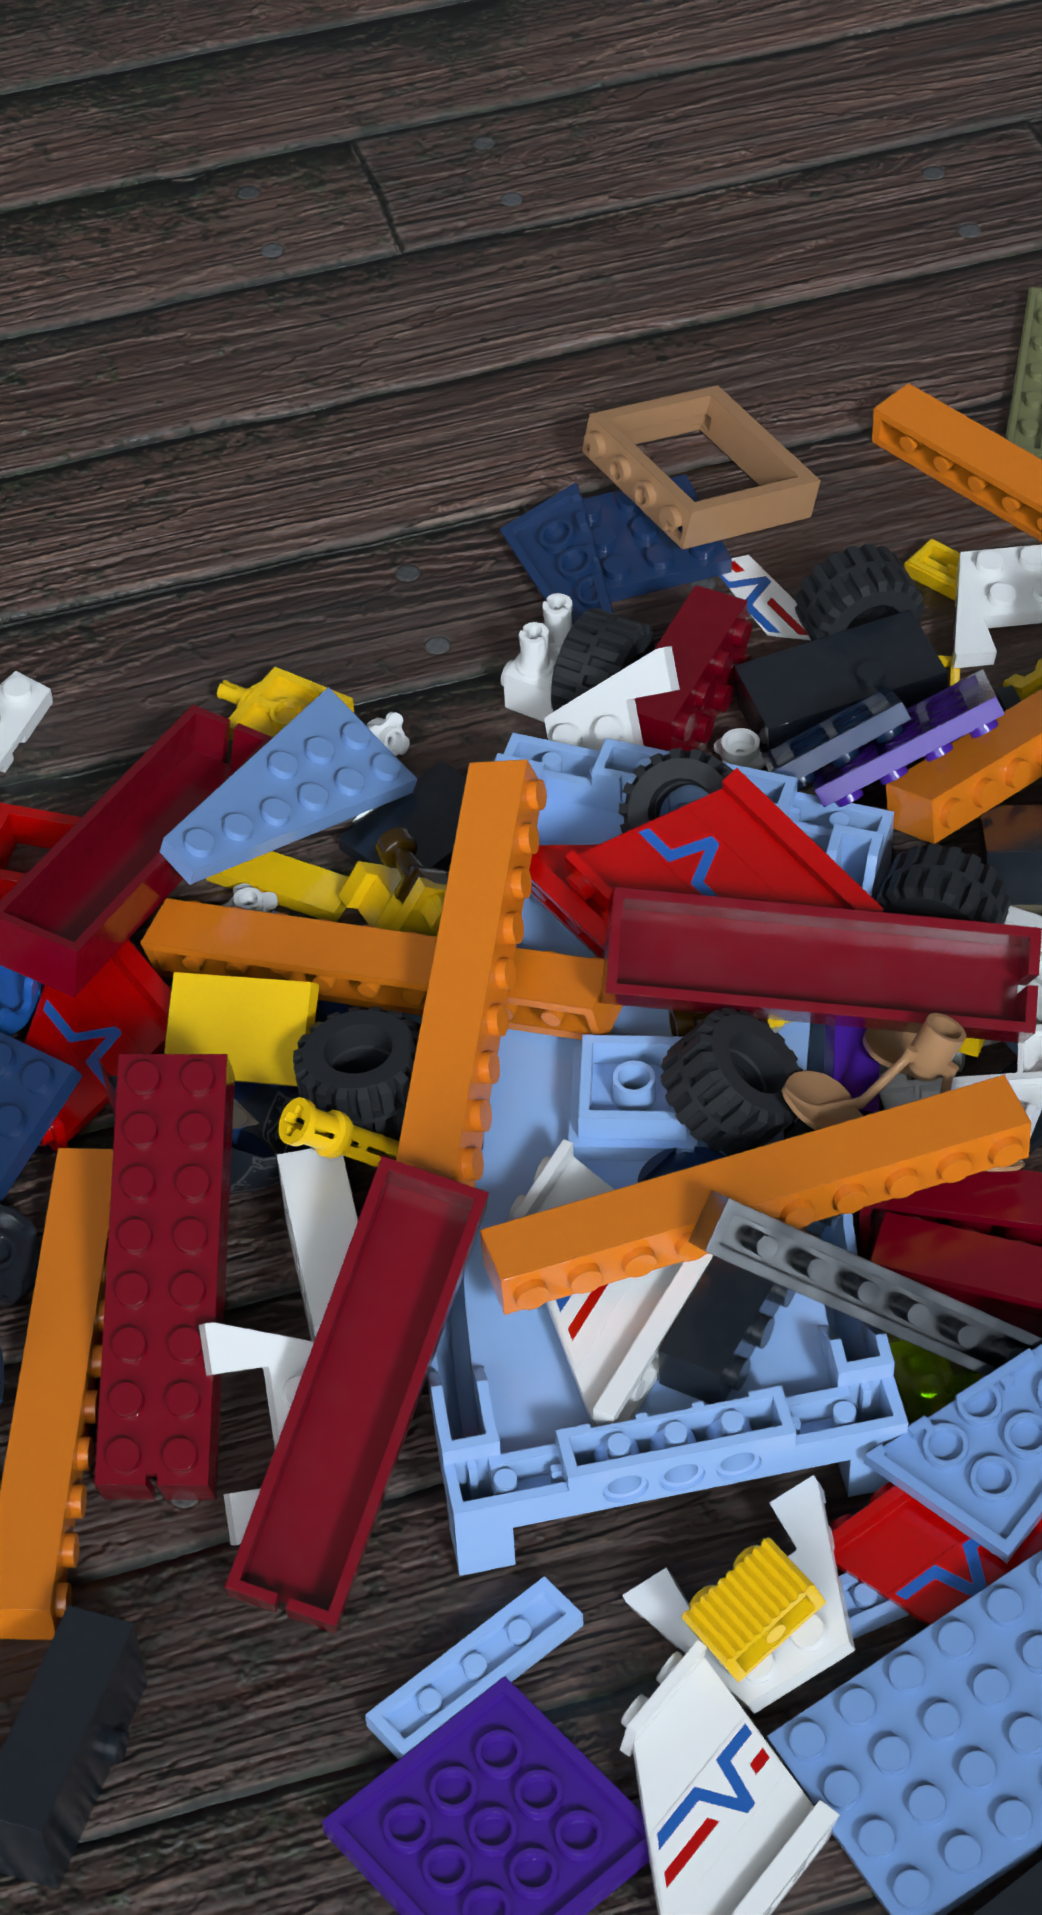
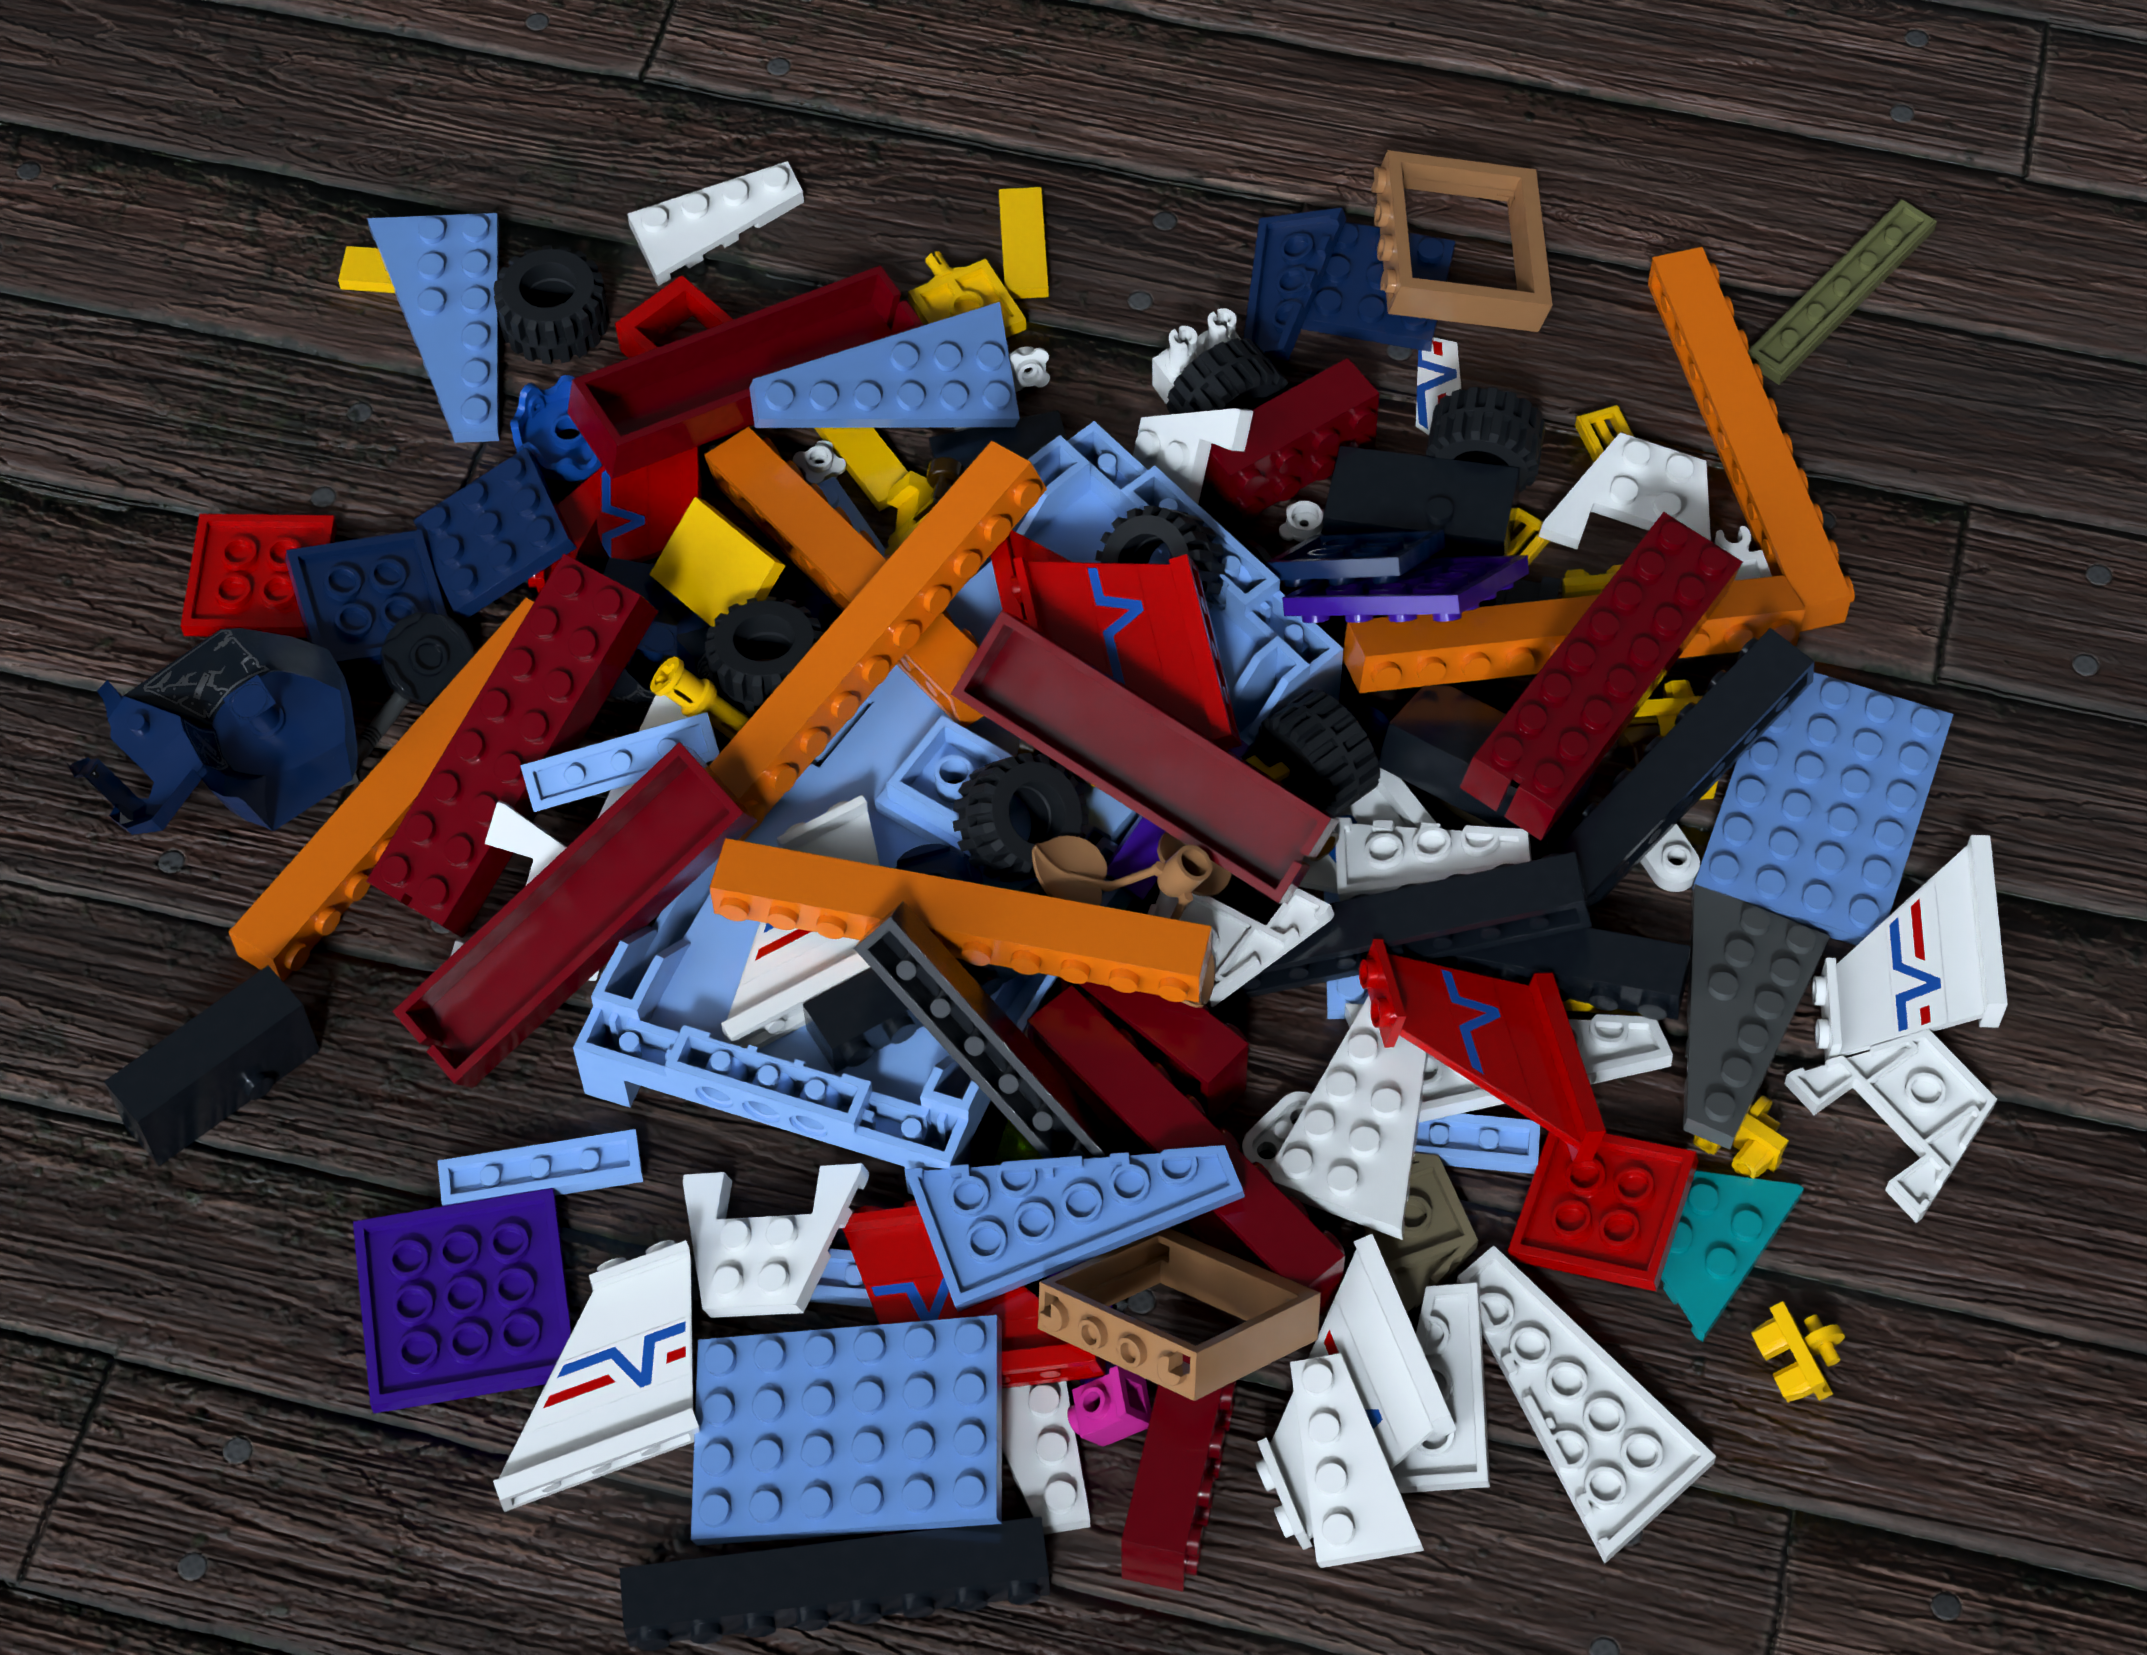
camera: 30 degrees right, 10 degrees up
yellow brick [681,1537,827,1683] -> none
none -> light blue plate [520,712,719,812]
none -> yellow tile [999,187,1049,299]

